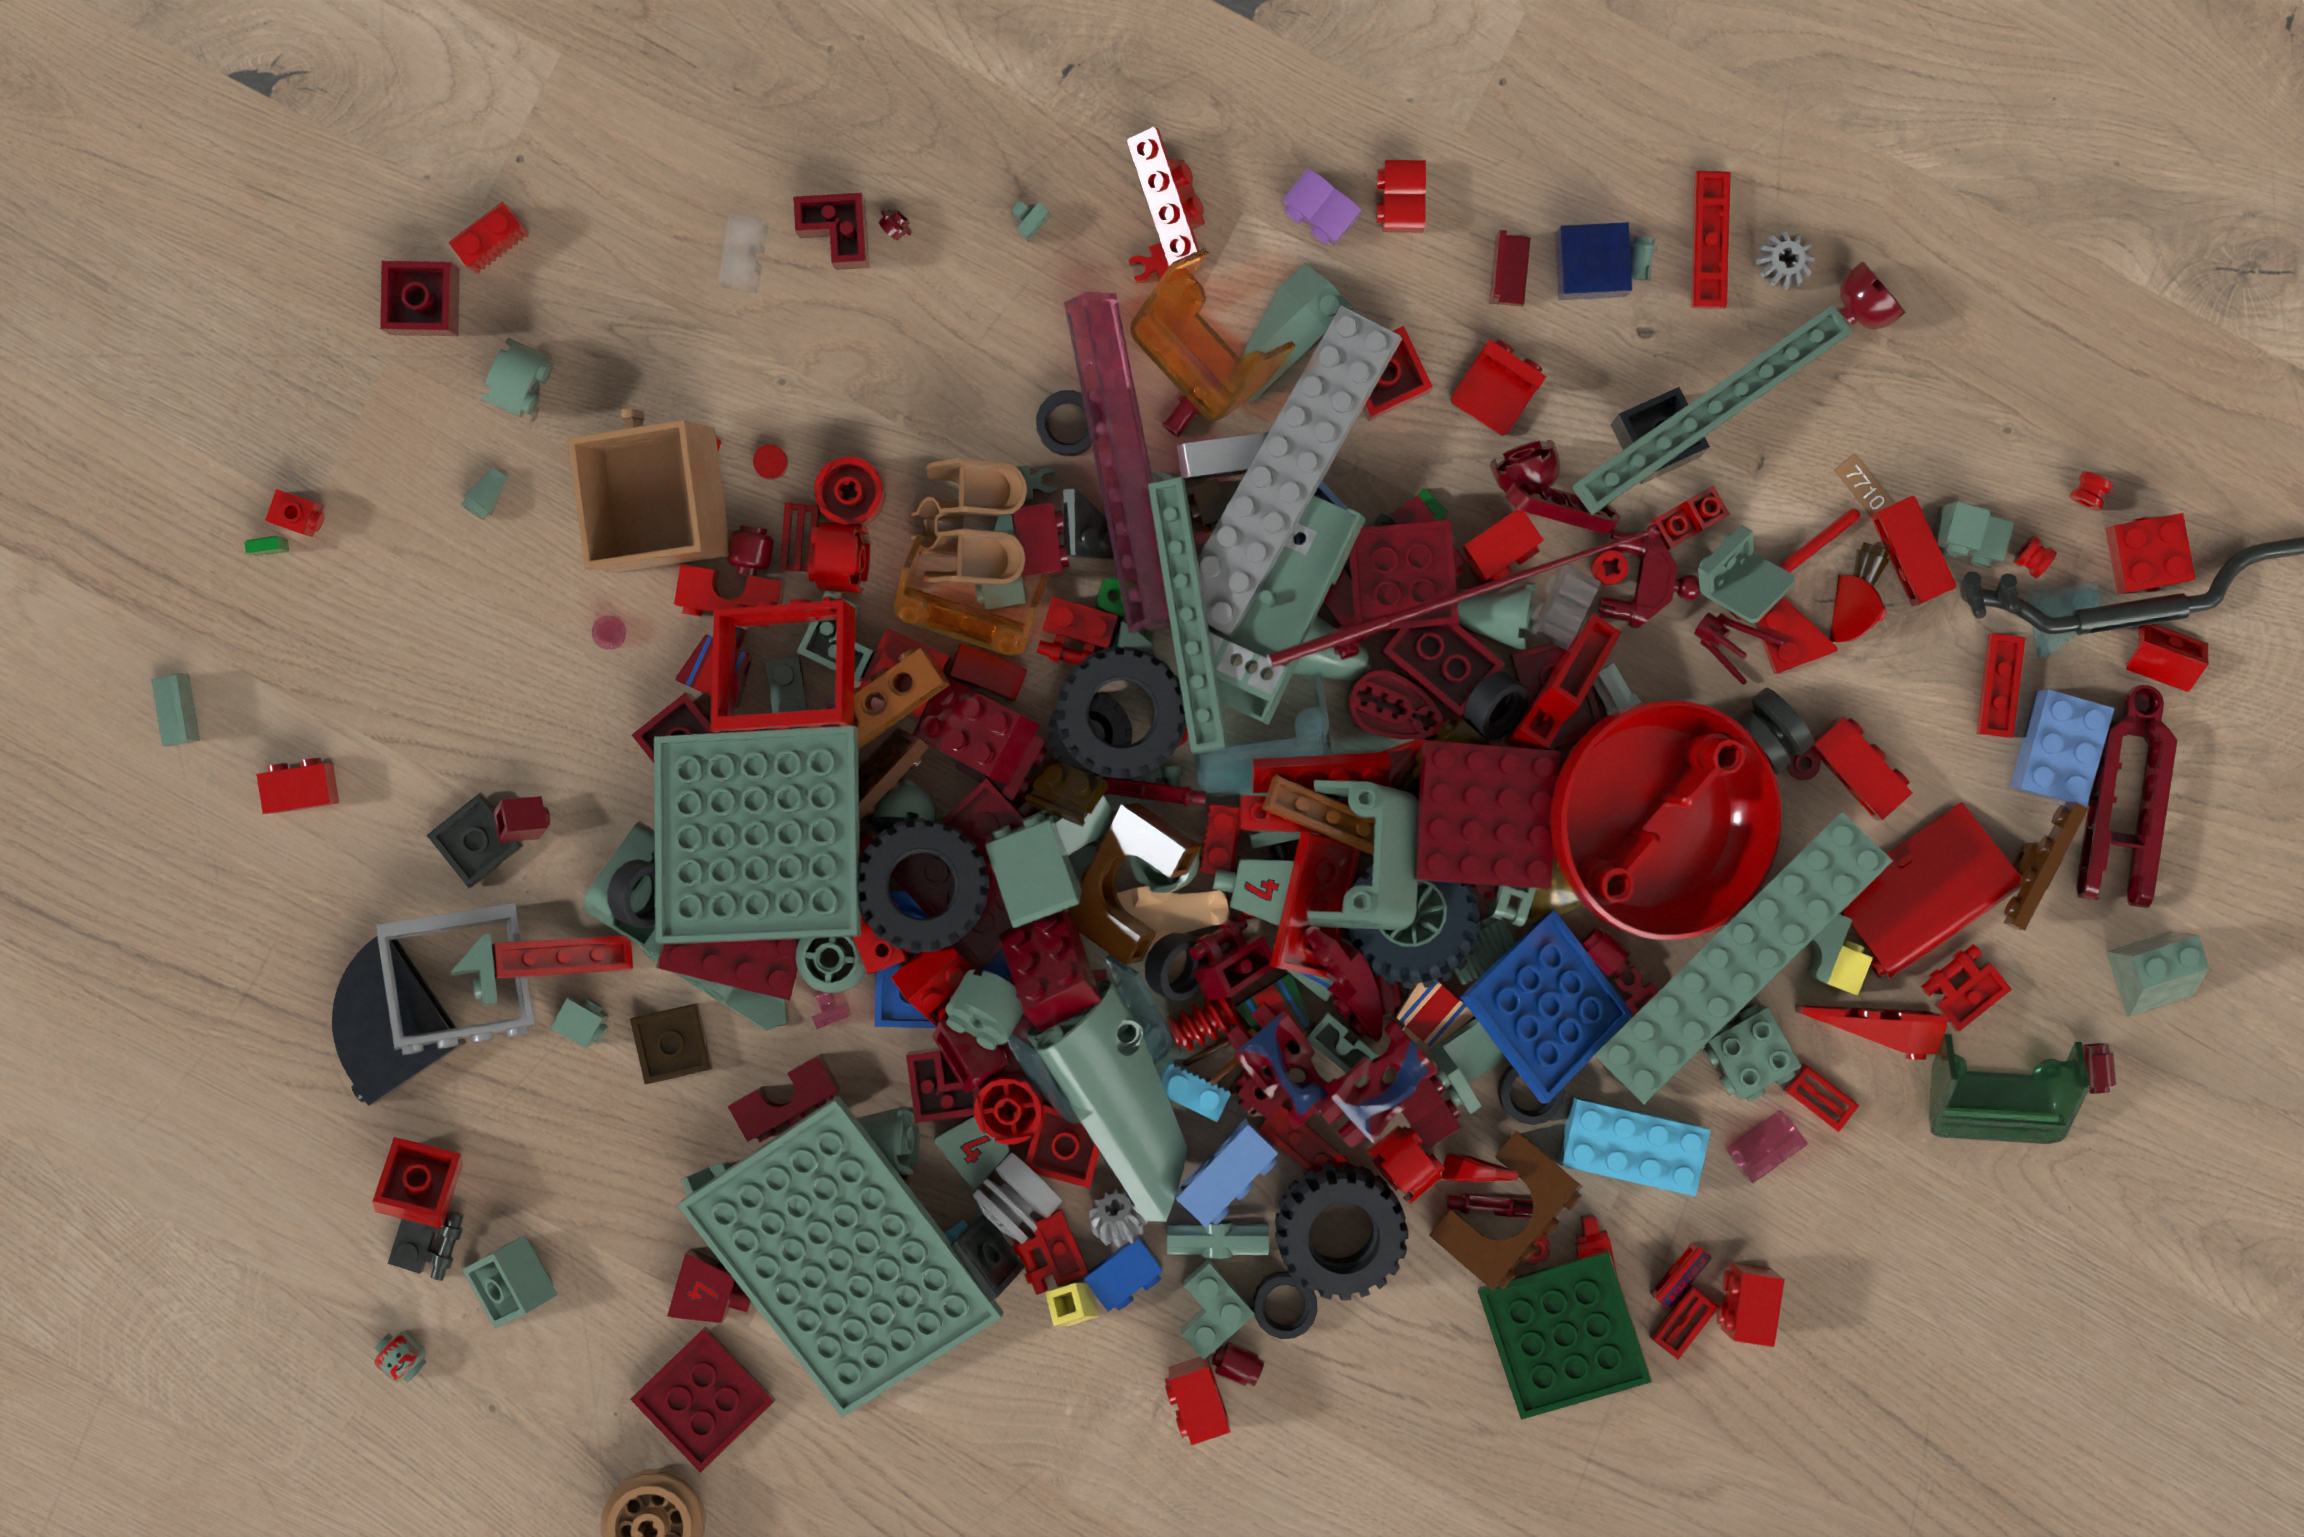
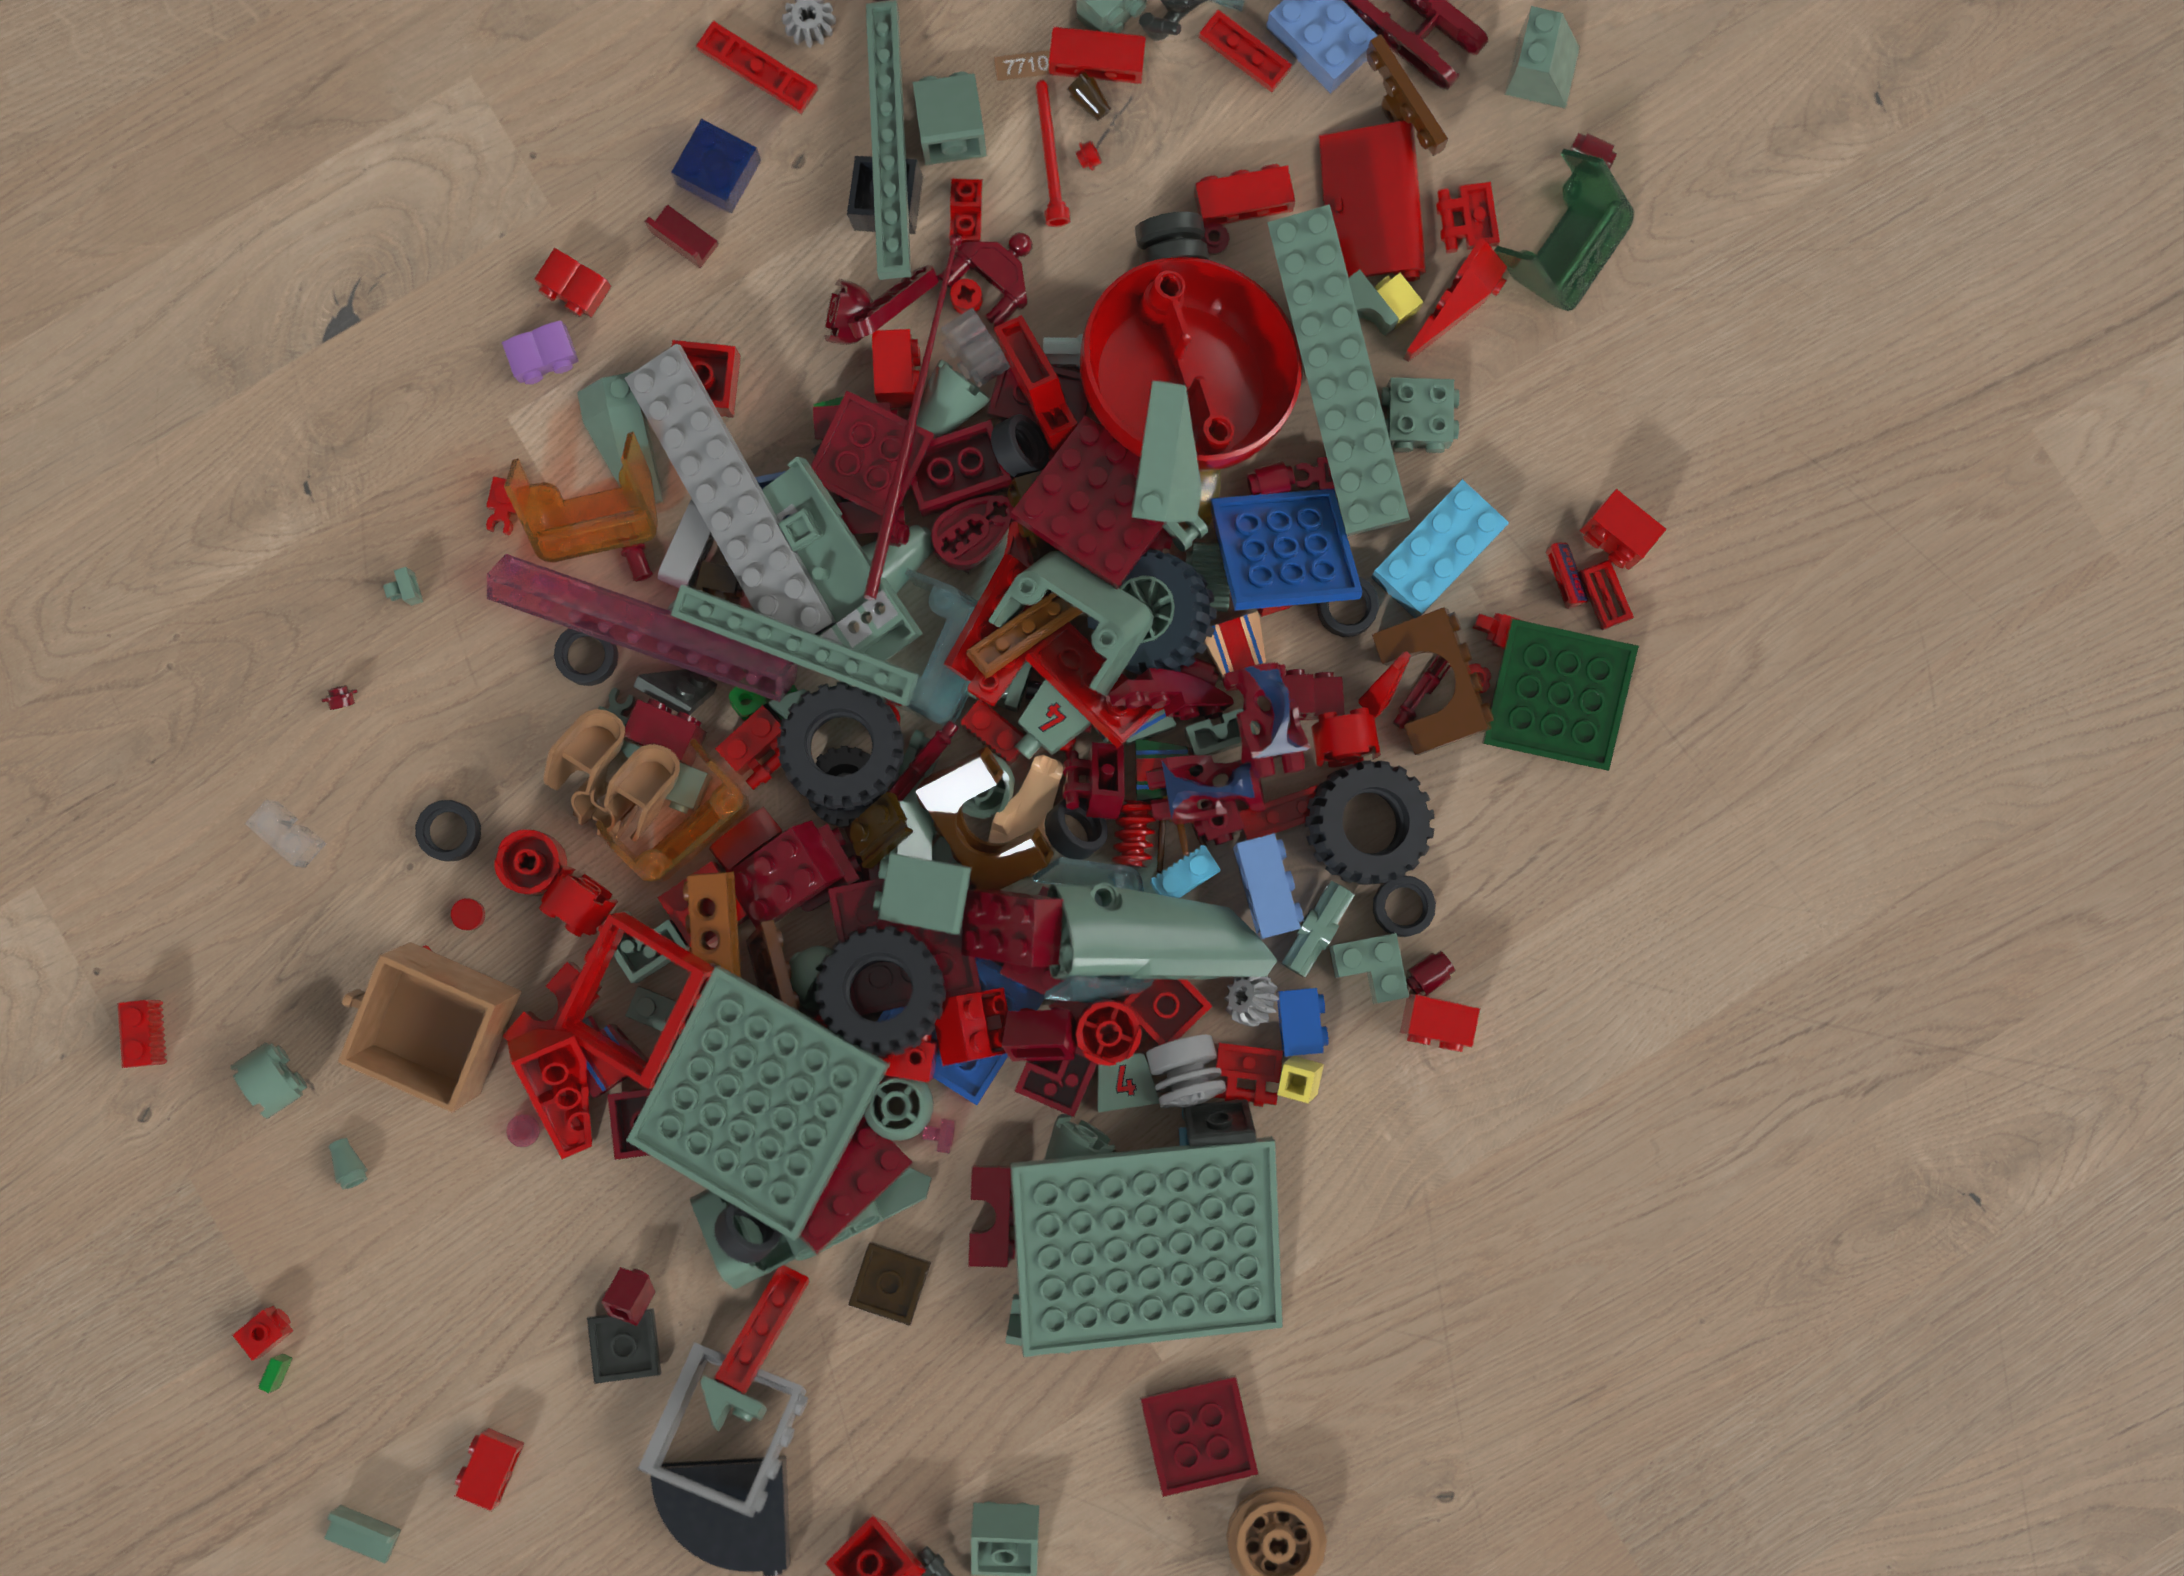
camera: 55 degrees left, 5 degrees down
dark red brick [380,261,460,336] -> none
sand green brick [550,996,608,1048] -> none
dark red torso [667,1249,752,1323] -> none
dark red head [727,525,774,576] -> none
red tile [780,502,820,573] -> none
dark red brick [793,193,870,270] -> none
sand green brick [946,970,1023,1050] -> none
bracket [1127,127,1205,267] -> none
sand green bracket [1429,1019,1506,1114] -> none
red bracket [1451,339,1547,436] -> none
sand green pin [1628,237,1657,281] -> none
dark red plant [1694,612,1784,685] -> none
sand green bracket [1698,525,1795,623] -> none
clear pink hinge [1725,1110,1808,1183] -> none
red wing [1755,599,1838,674] -> none
red tile [1783,1063,1860,1132] -> none
red shield [1830,575,1887,643] -> none
none -> black tyre [415,800,481,862]
none -> red wedge [507,1028,592,1159]
none -> sand green tile [778,507,823,552]
none -> sand green slope [913,72,987,165]
none -> red plate [1075,140,1102,171]
none -> sand green wedge [1132,380,1202,522]

